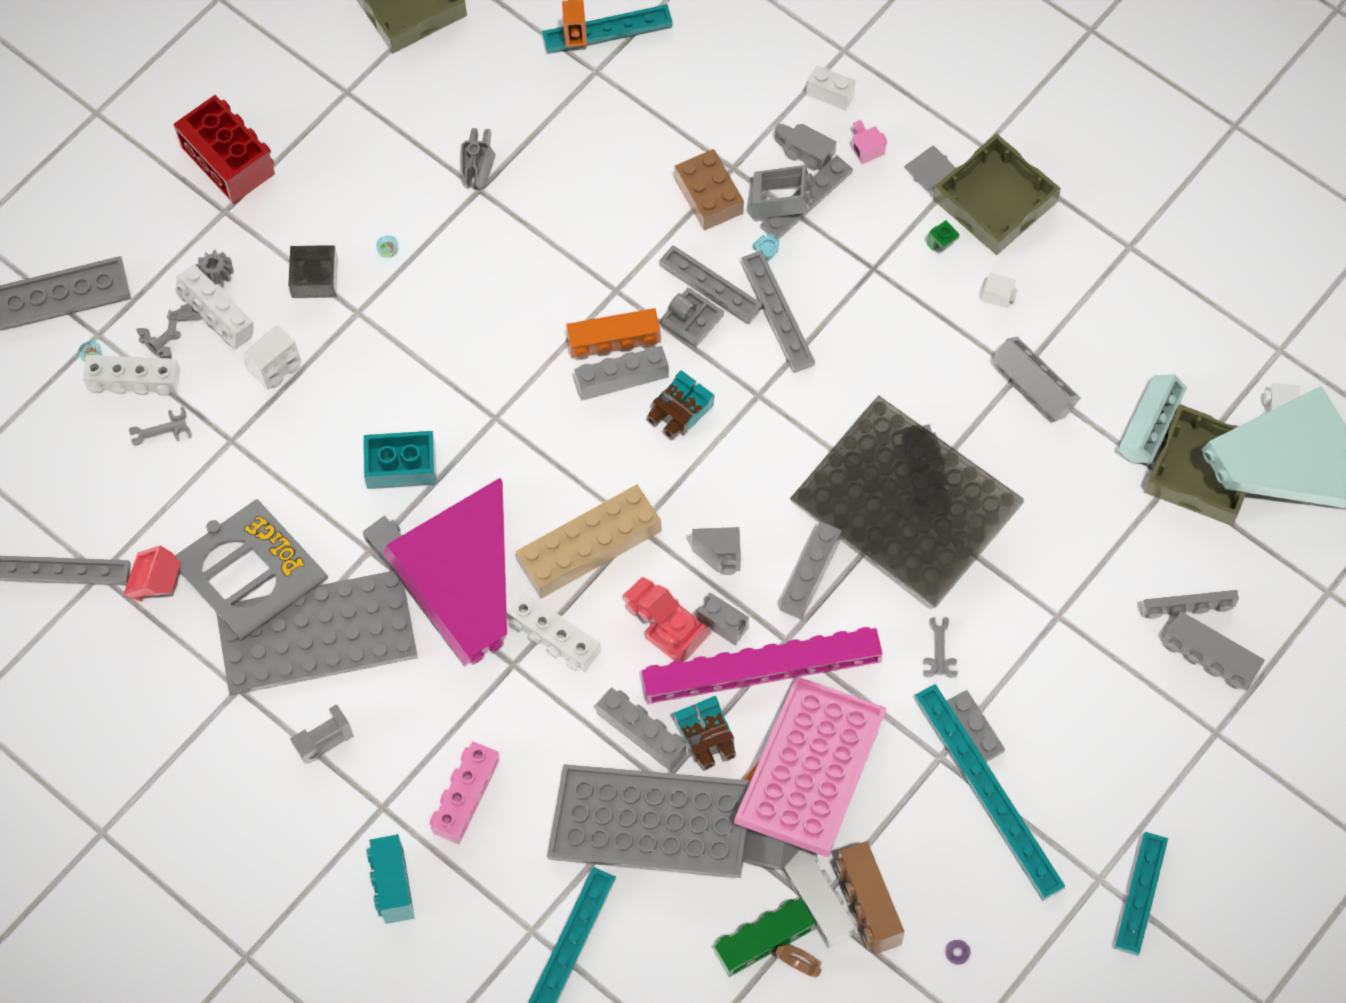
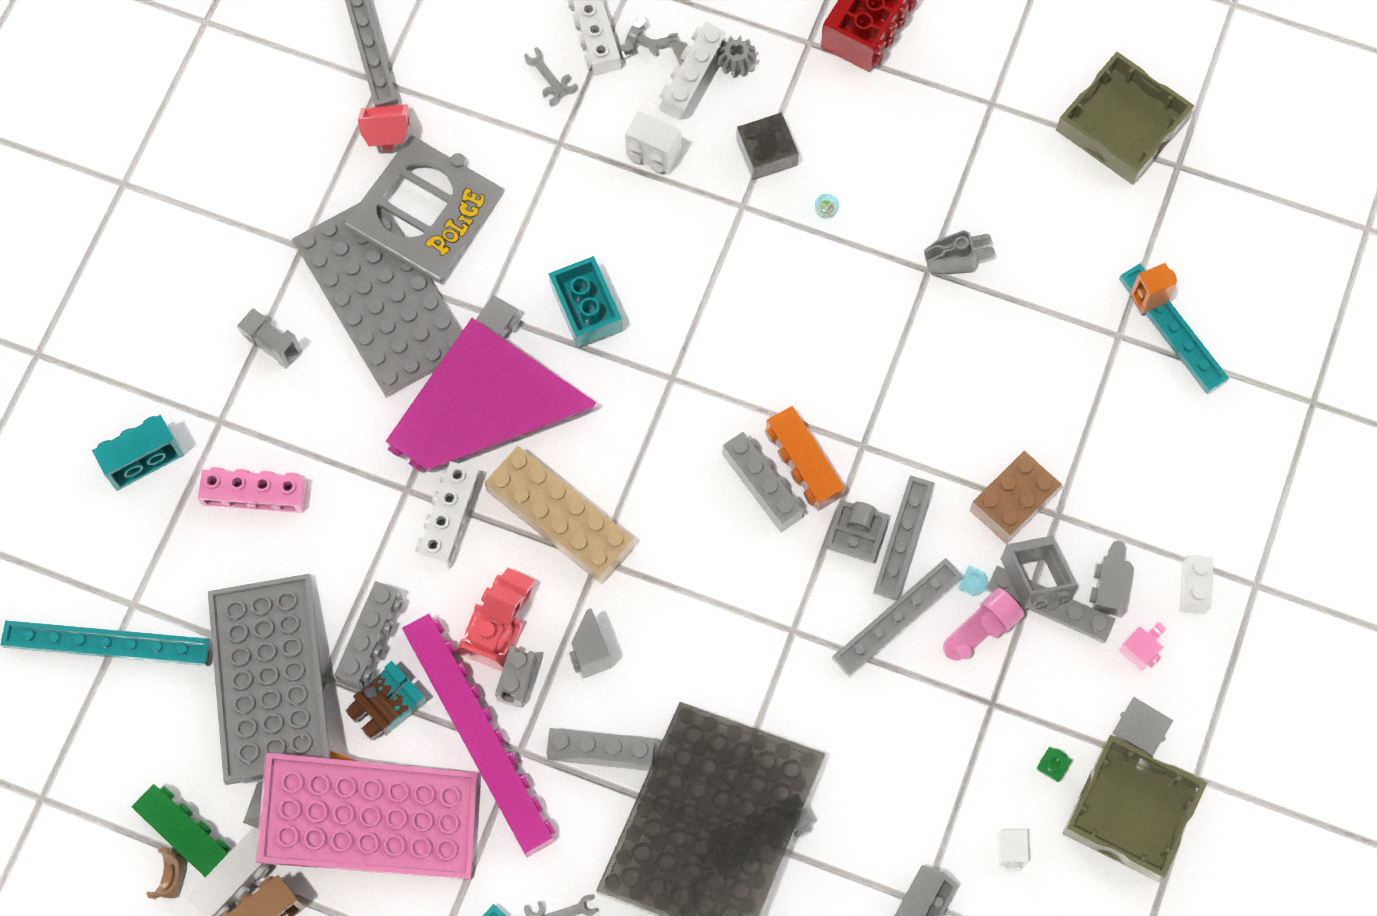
camera: 70 degrees right, 5 degrees up
hips [647,370,715,440] -> none
none -> bright pink piece [943,587,1025,661]

